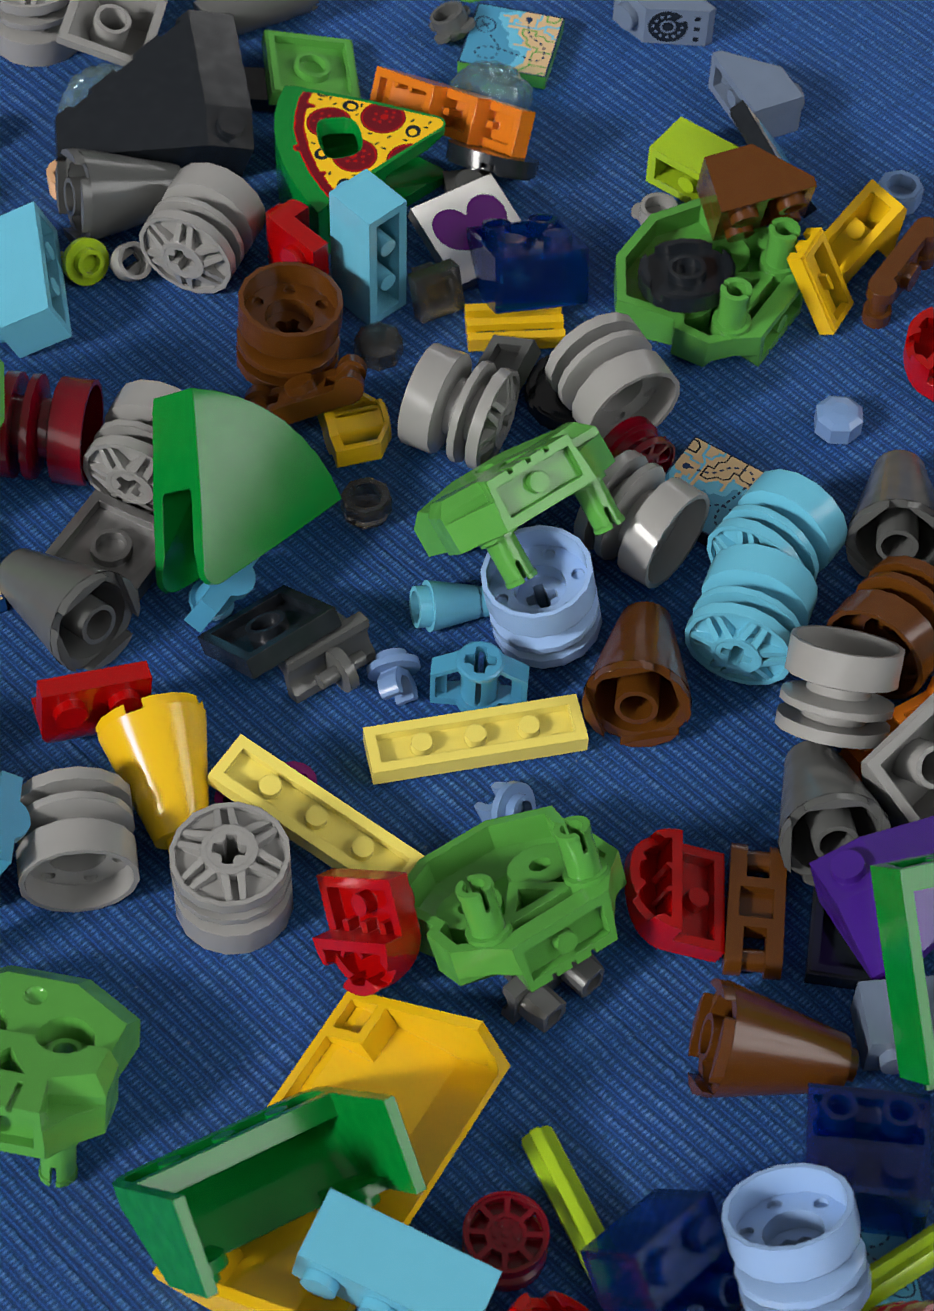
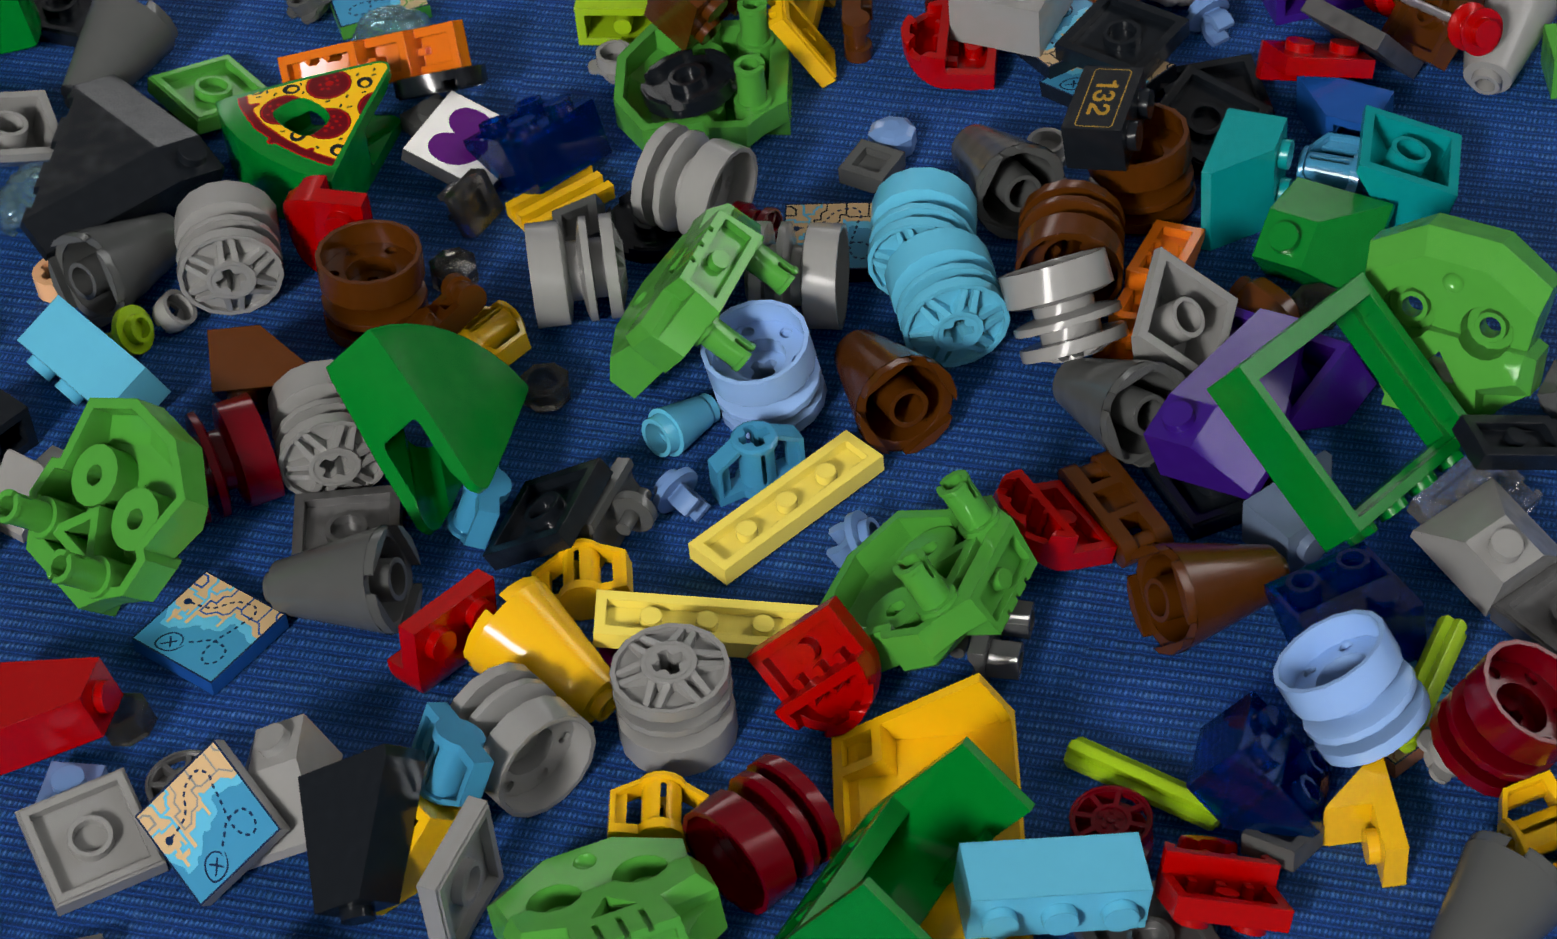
camera: 25 degrees left, 10 degrees down
medium azure brick [329,169,407,328] -> none
none -> reddish brown slope [207,325,306,414]
none -> yellow piece [531,538,634,621]
none -> yellow piece [607,771,710,853]
none -> dark red wheel [682,753,842,915]
none -> dark grey plate [838,139,906,194]

